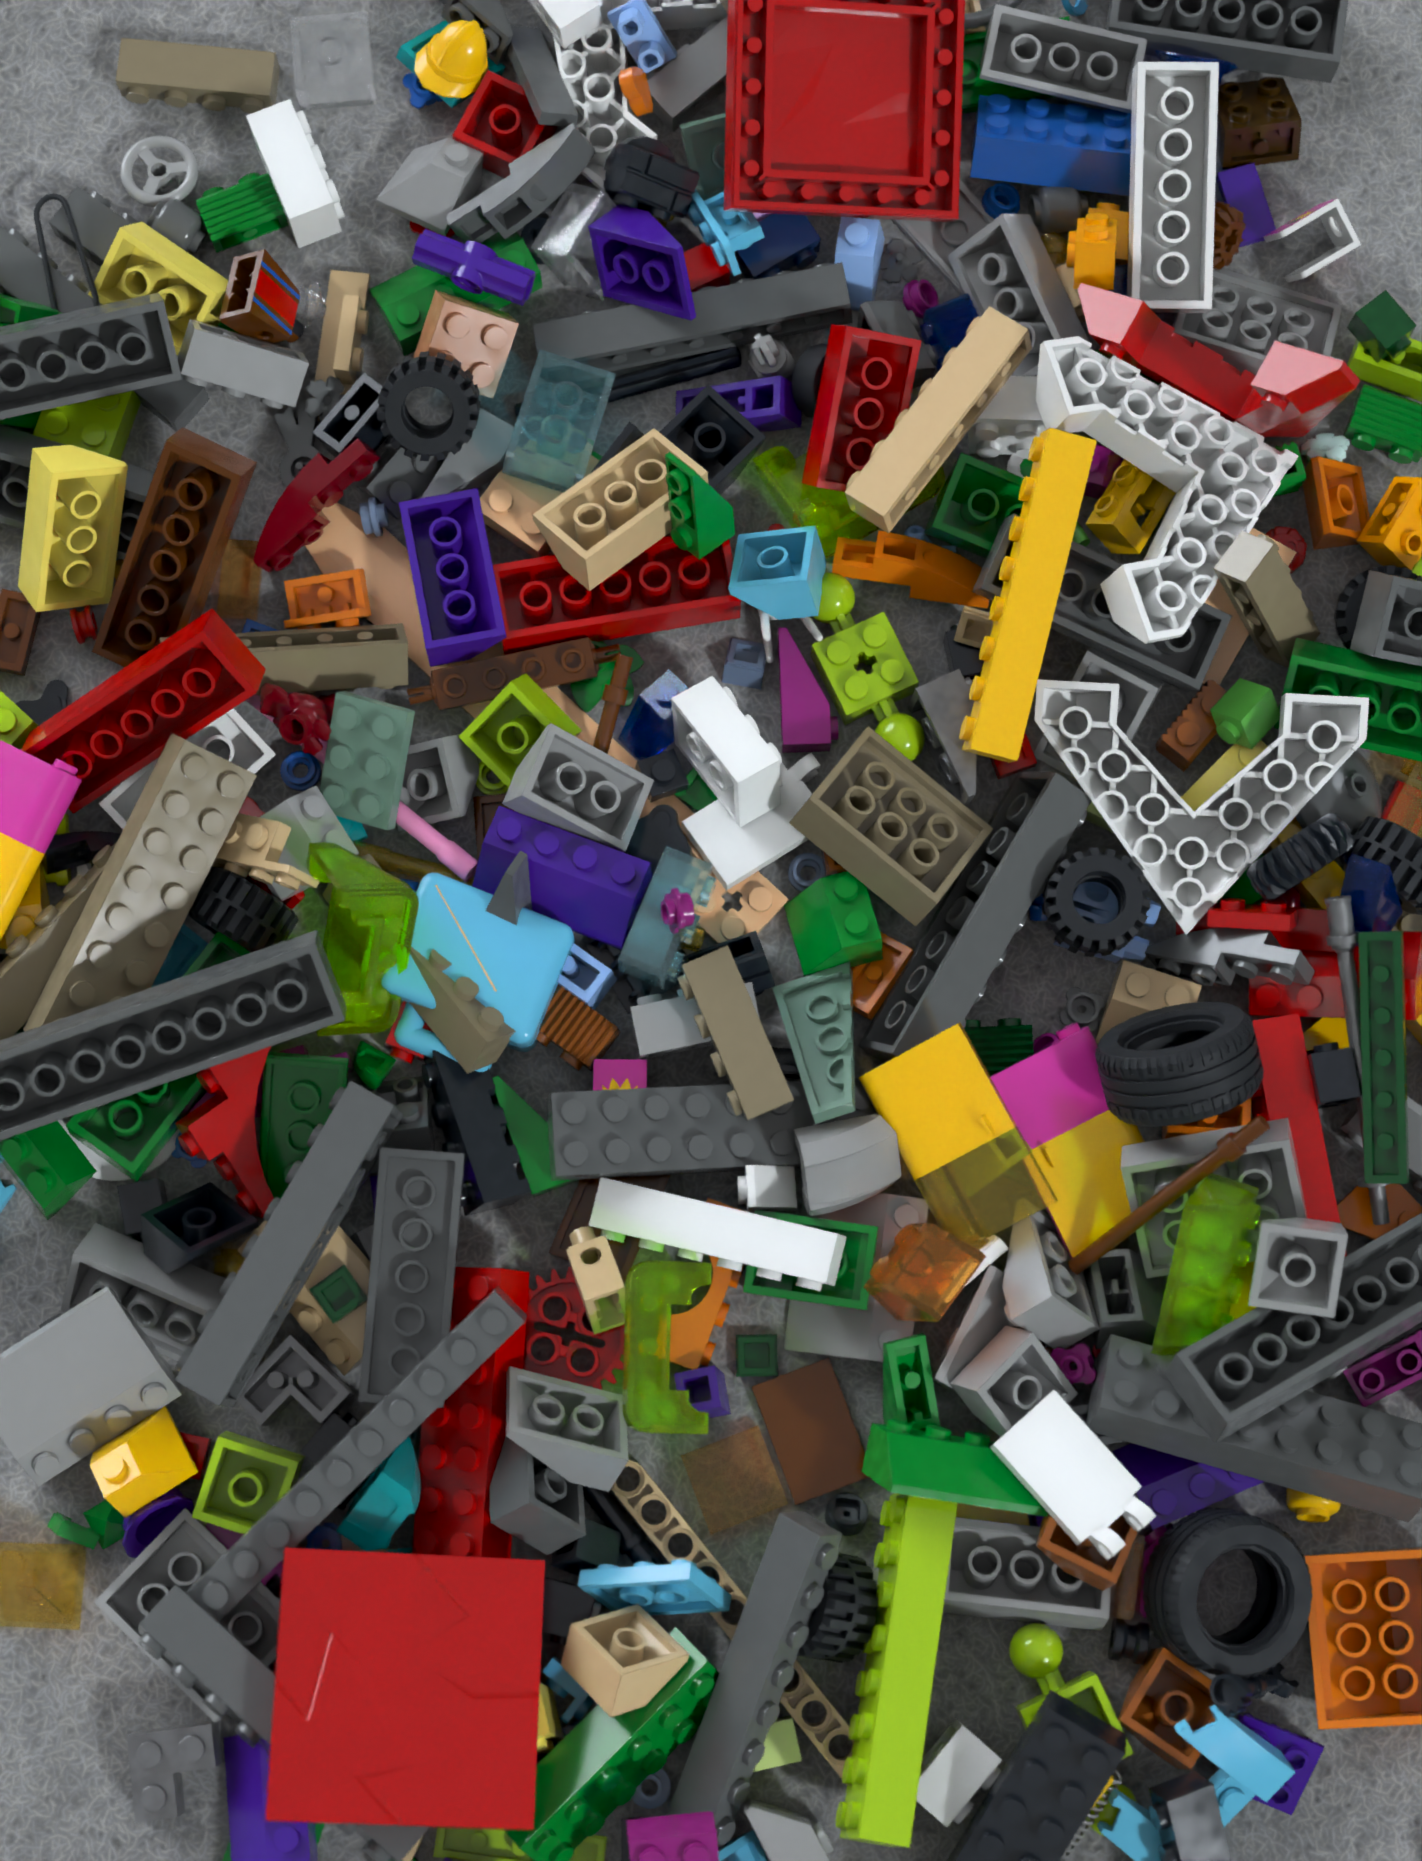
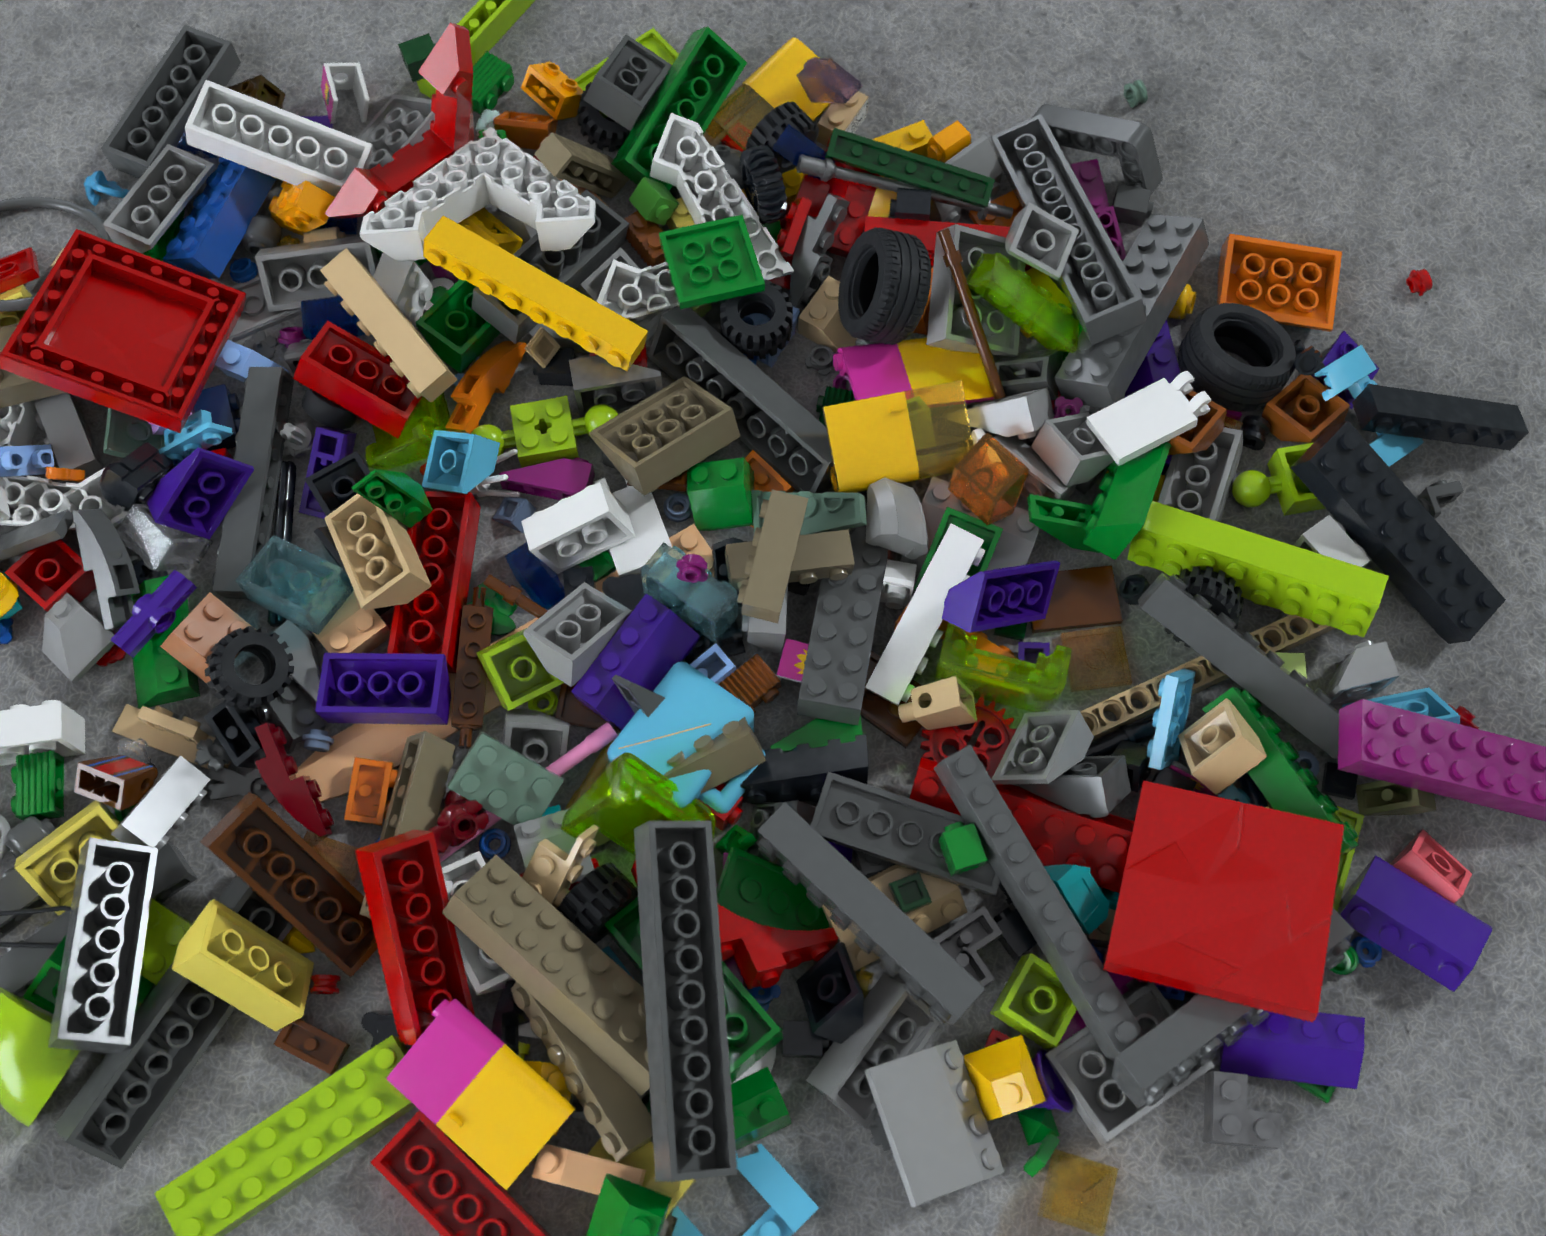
camera: 75 degrees left, 10 degrees down
none -> green plate [659,215,765,310]
none -> dark tan brick [737,489,809,623]
none -> green brick [938,821,987,877]
none -> dark purple slope [942,560,1061,633]

